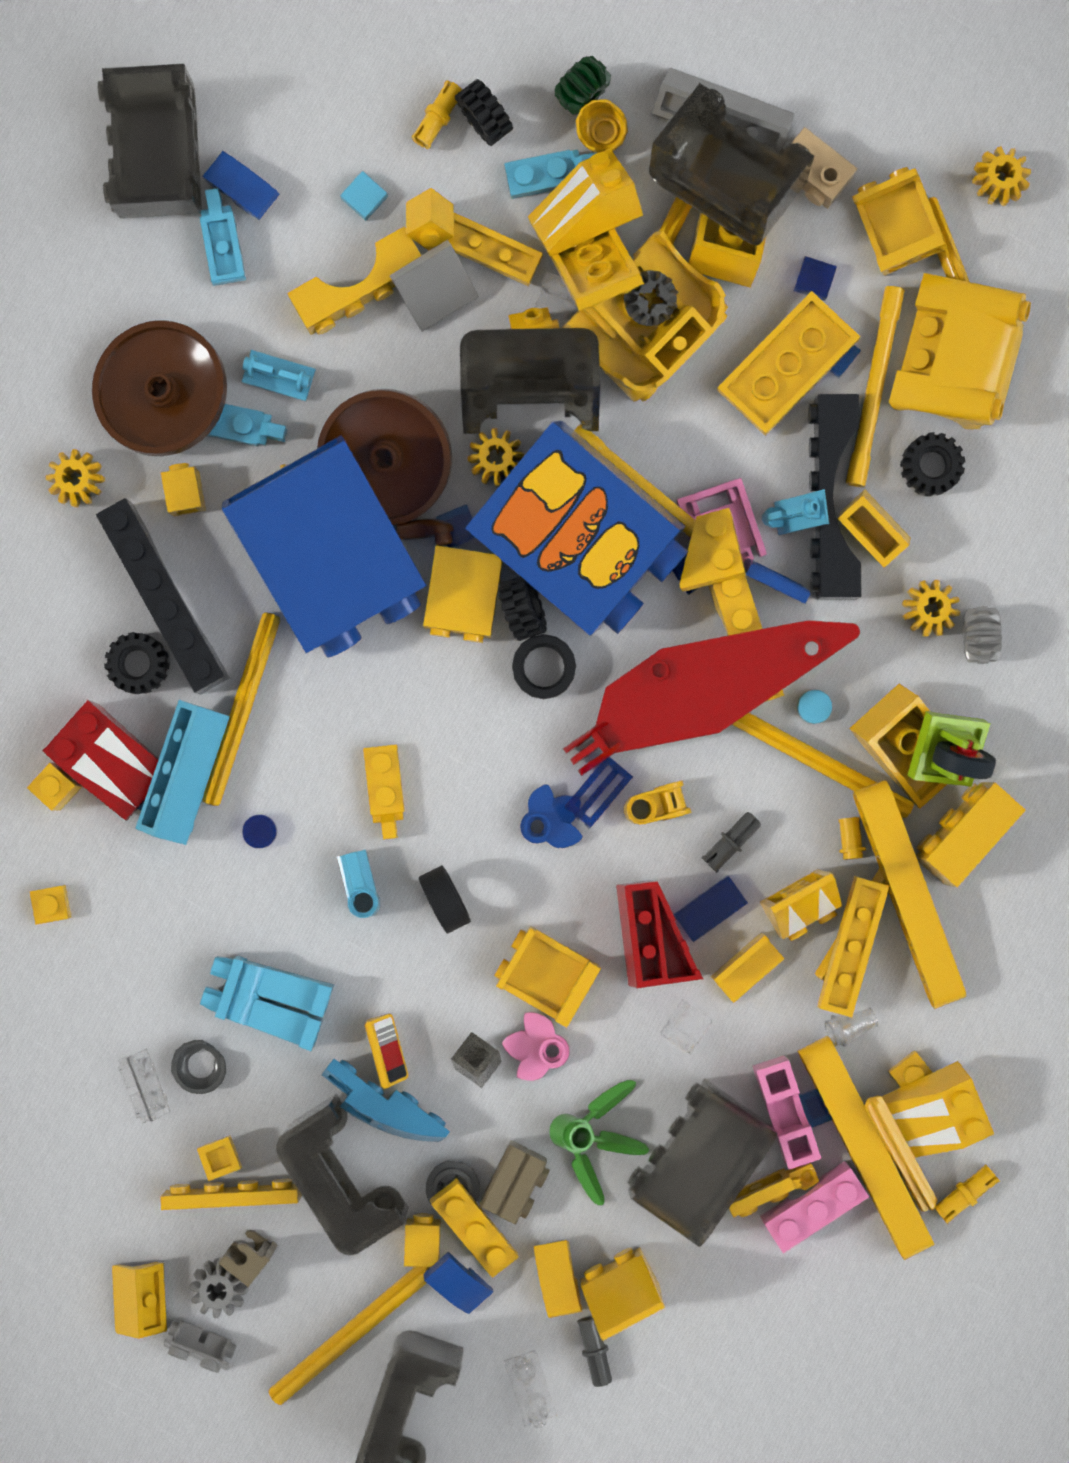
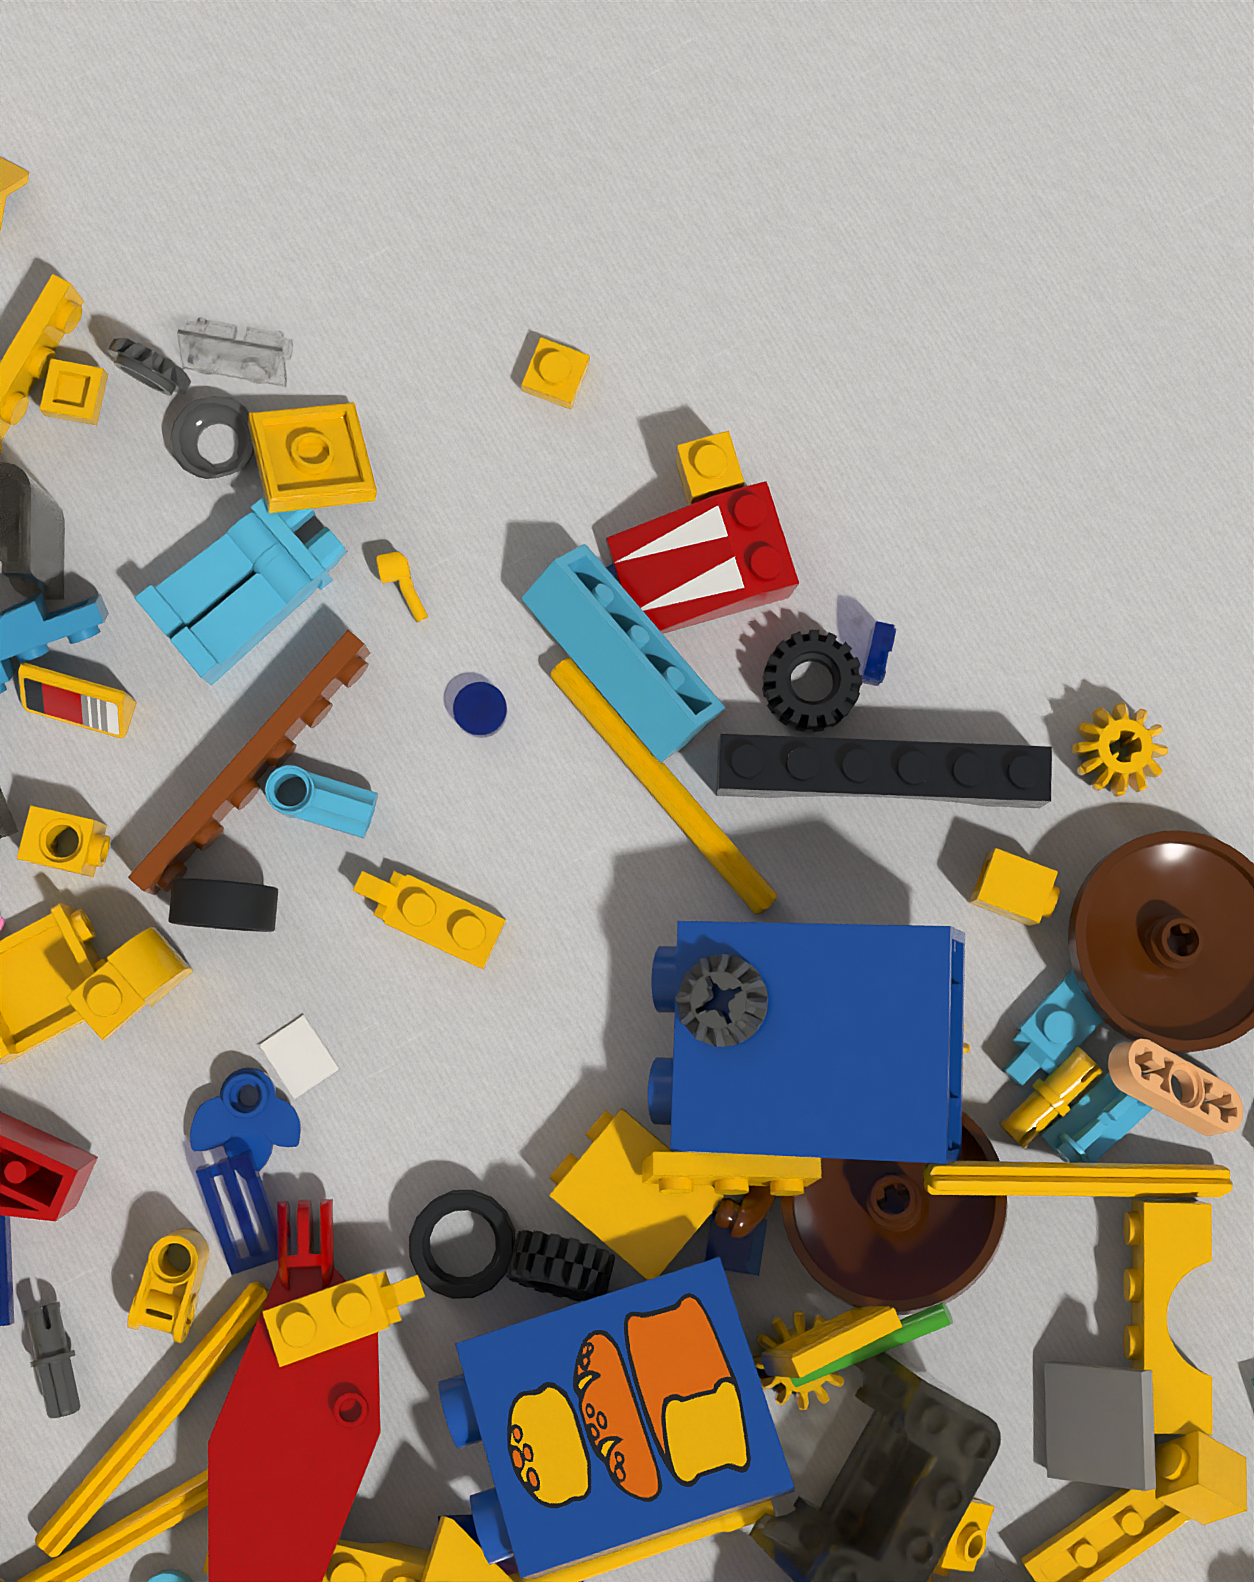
camera: 120 degrees right, 5 degrees down
none -> yellow brick [16,805,110,878]
none -> yellow axle [35,1281,270,1558]
none -> yellow brick [65,927,193,1041]
none -> dark grey gear [107,338,191,396]
none -> dark orange plate [128,630,370,895]
none -> yellow tile [248,402,377,513]
none -> white sticker [258,1015,339,1100]
none -> yellow hinge [262,1271,425,1367]
none -> yellow hand [376,551,428,623]
none -> yellow plate [642,1152,821,1196]
none -> dark grey gear [675,954,768,1047]
none -> yellow tile [760,1306,903,1378]
none -> bright green bar [790,1302,953,1387]
none -> clear blue tile [862,621,896,686]
none -> yellow axle [922,1161,1233,1198]
none -> yellow pin [999,1046,1103,1149]
none -> light nougat beam [1108,1039,1243,1136]

